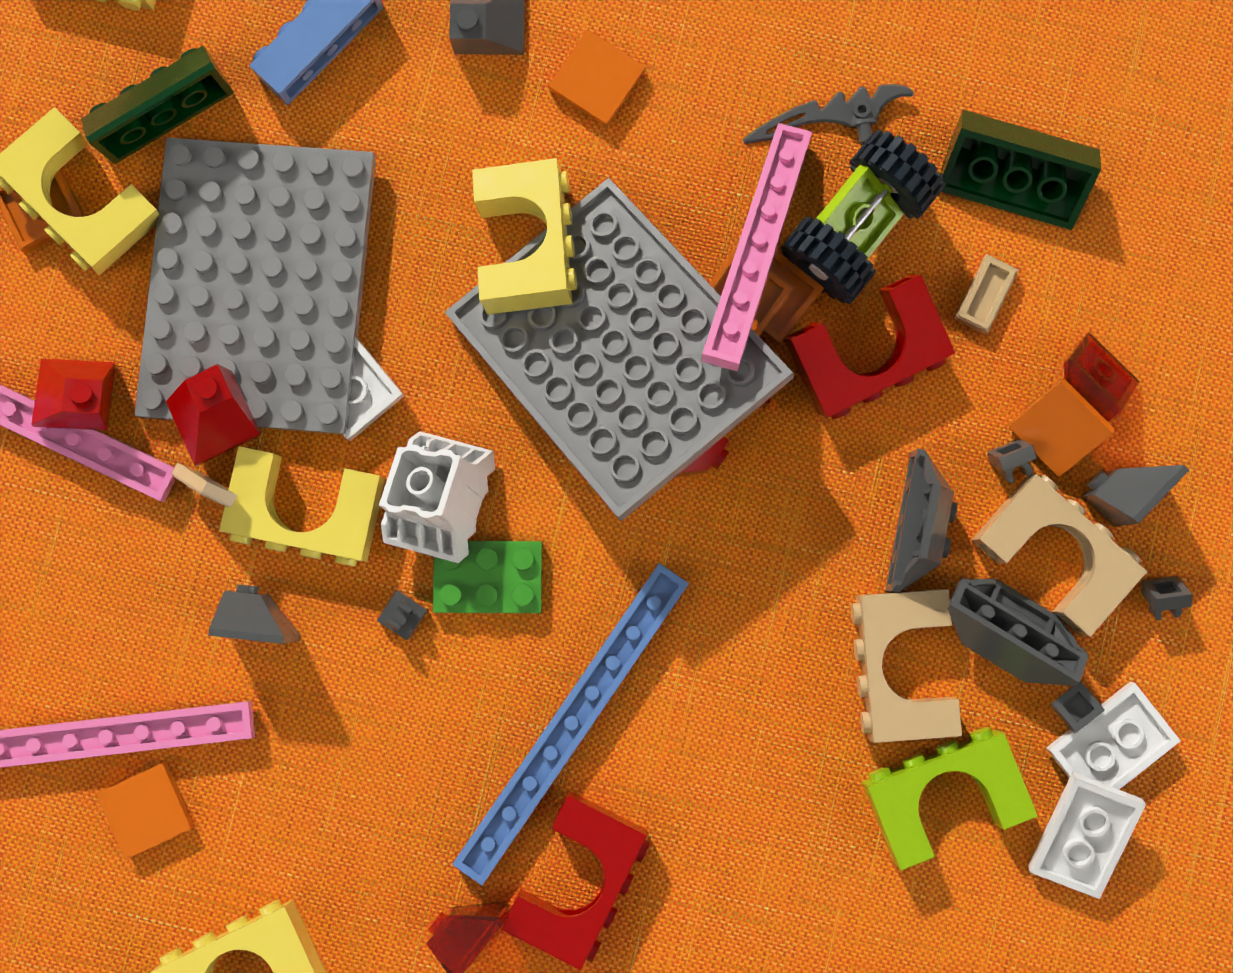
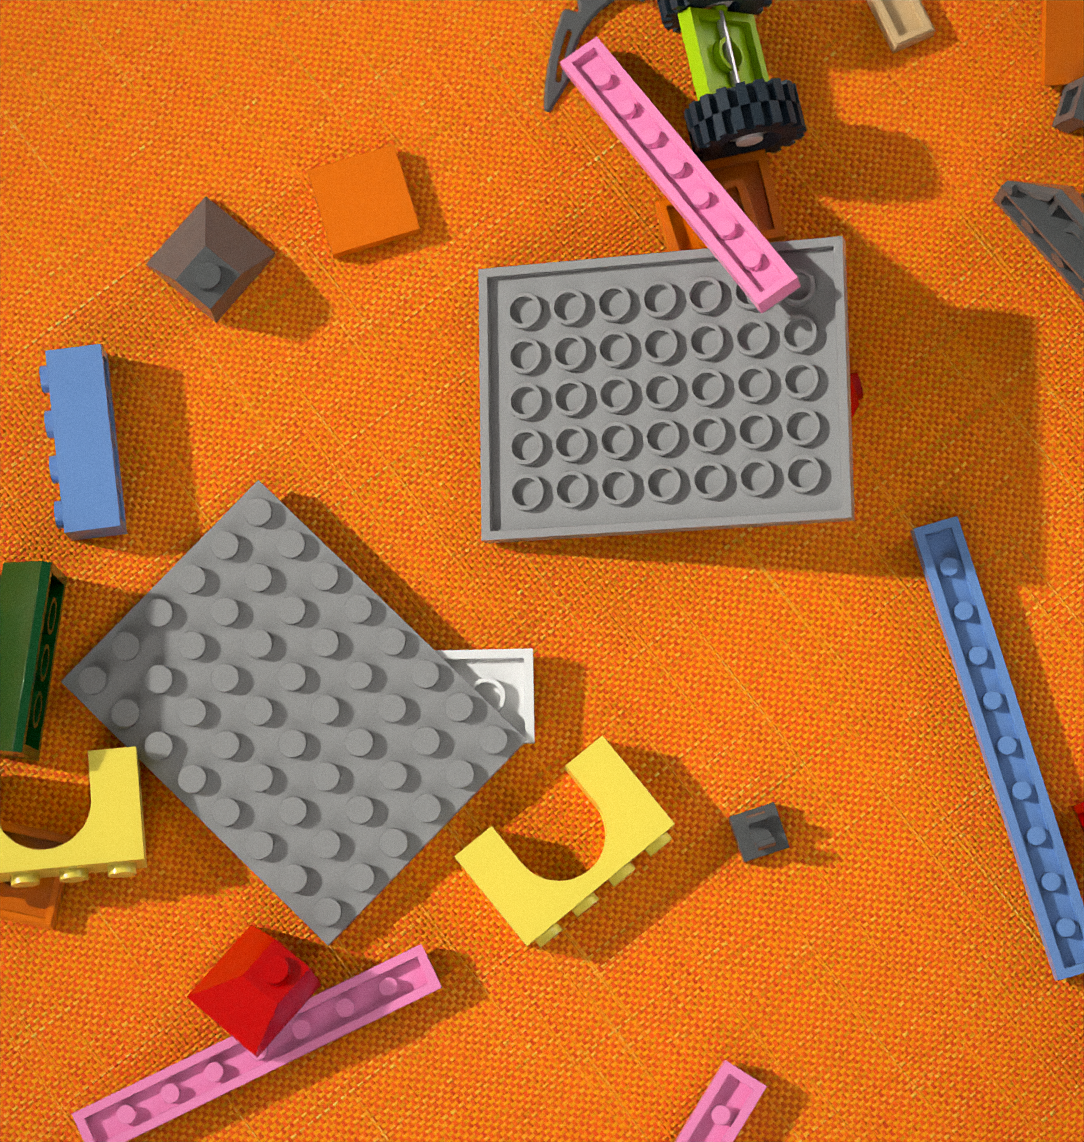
camera: 60 degrees left, 5 degrees down
red slope [165,364,261,466] -> none
tan tile [172,462,238,507] -> none
dark grey slope [208,584,300,644] -> none
white slope [379,431,495,563] -> none
bright green plate [433,541,542,613] -> none
light yellow arch [472,158,577,315] -> none
red arch [783,274,955,419] -> none

